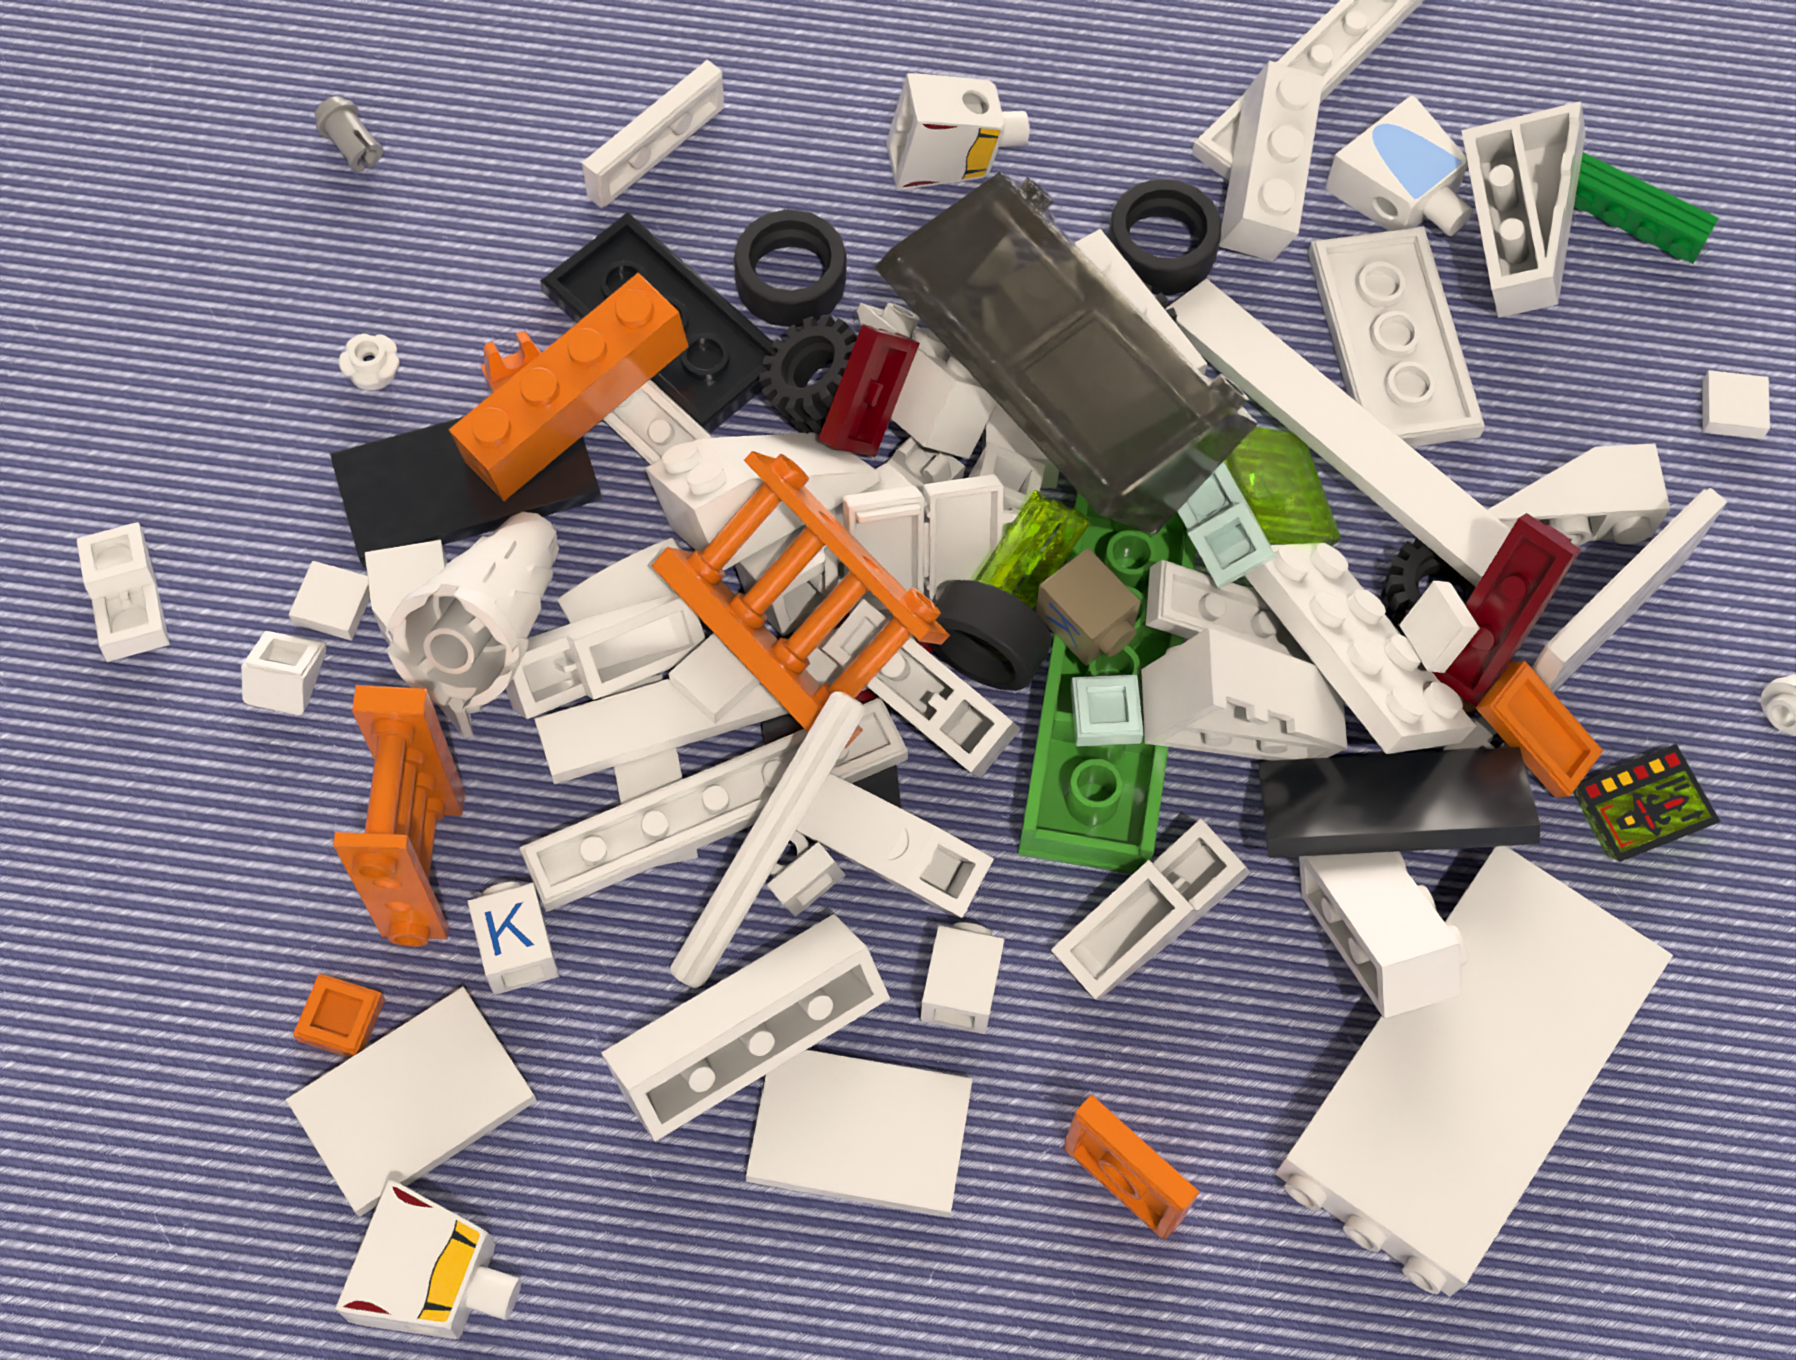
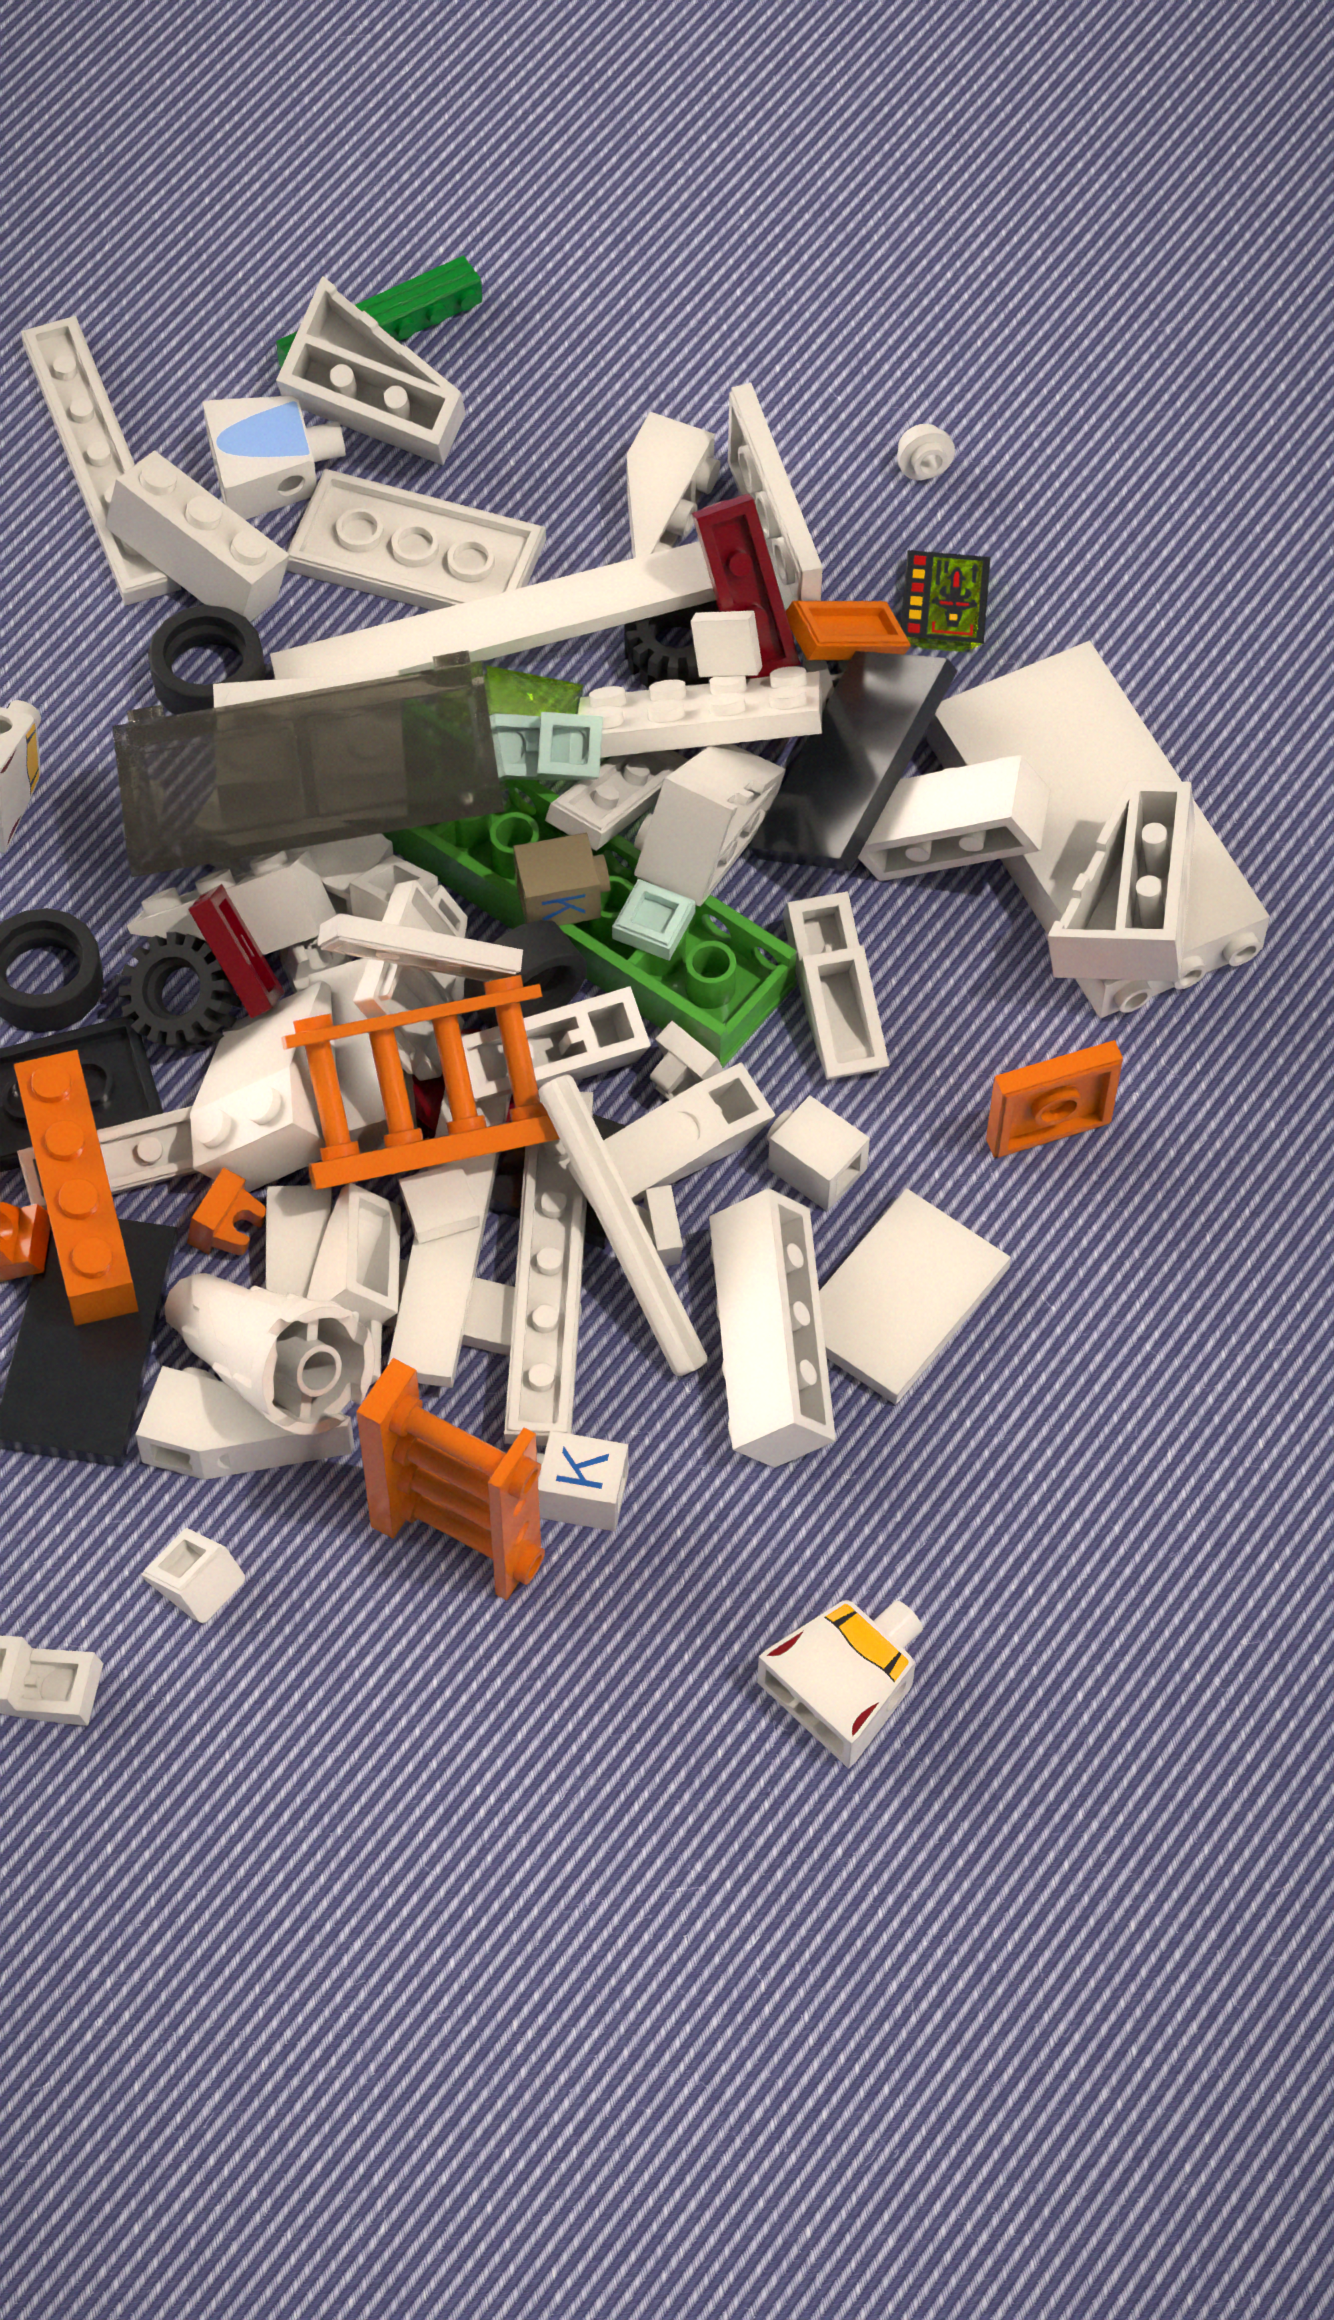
camera: 60 degrees left, 5 degrees down
white tile [286,987,537,1217] -> none
white tile [289,561,370,641] -> none
orange tile [293,973,385,1058] -> none
clear neon green tile [975,490,1091,609] -> none
white tile [1702,370,1770,439] -> none
none -> orange tile [187,1167,266,1255]
none -> white tile [318,913,523,982]
none -> white tile [650,1021,724,1100]
none -> white wedge [1047,780,1196,982]

